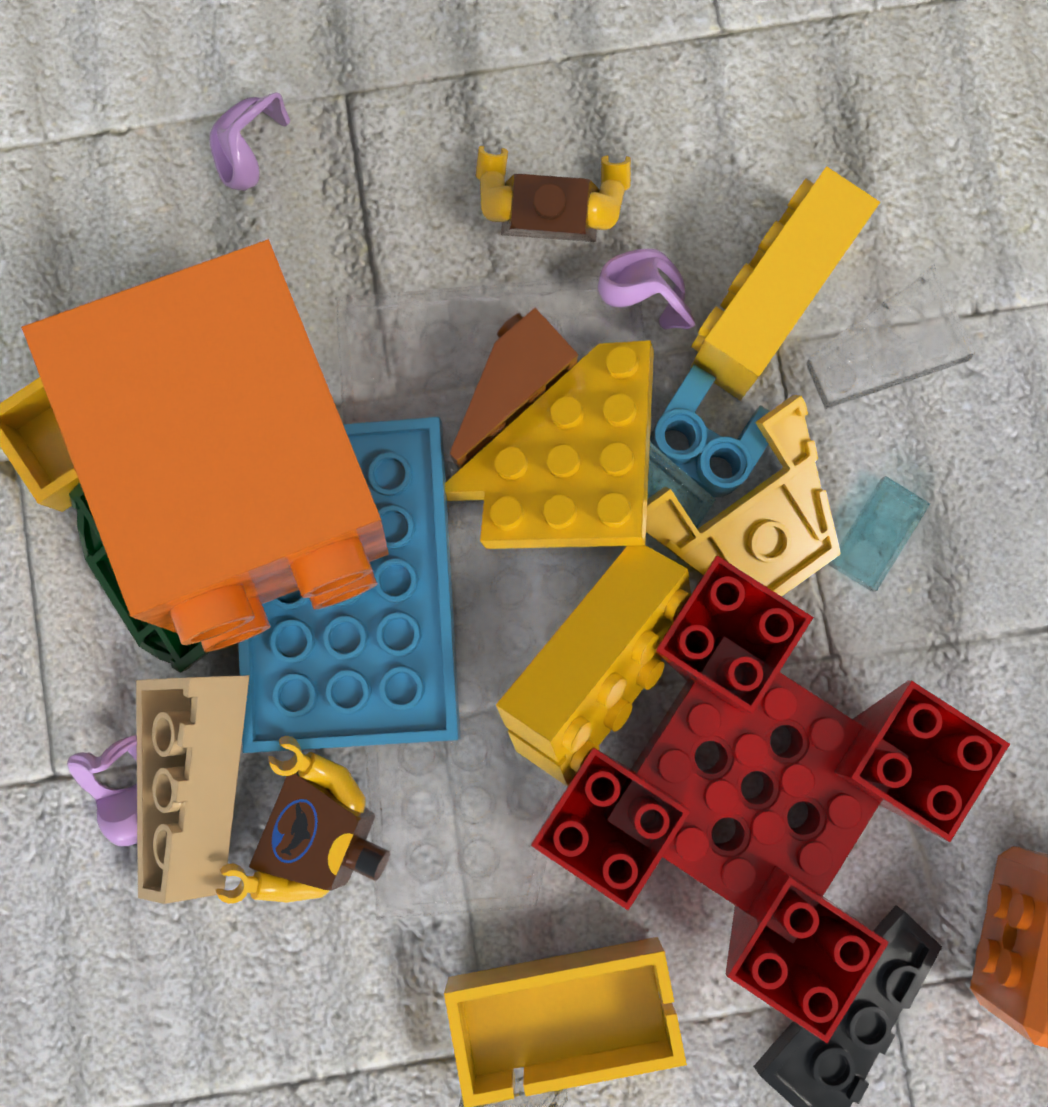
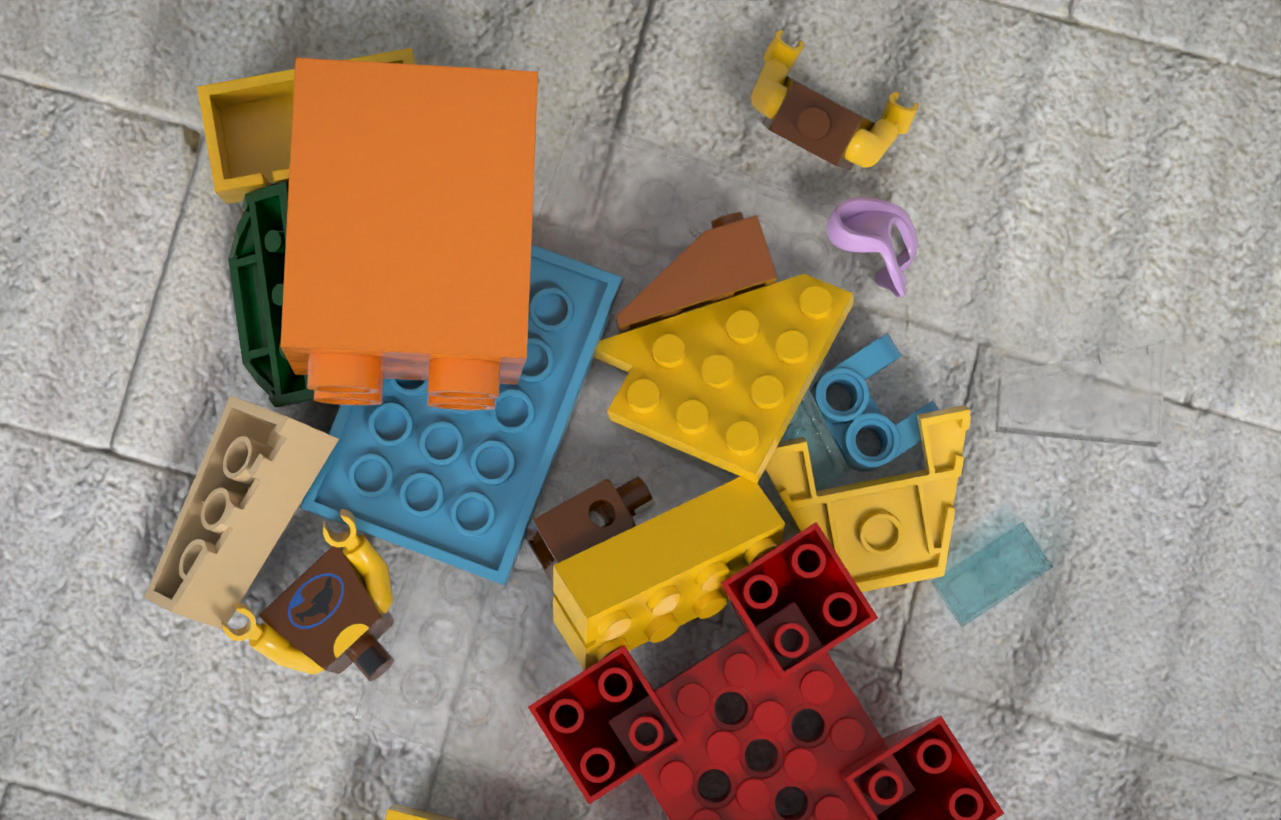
camera: 20 degrees right, 0 degrees up
lavender piece [67,735,137,846] -> none
yellow piece [691,166,880,401] -> none
none -> reddish brown torso [525,476,654,580]

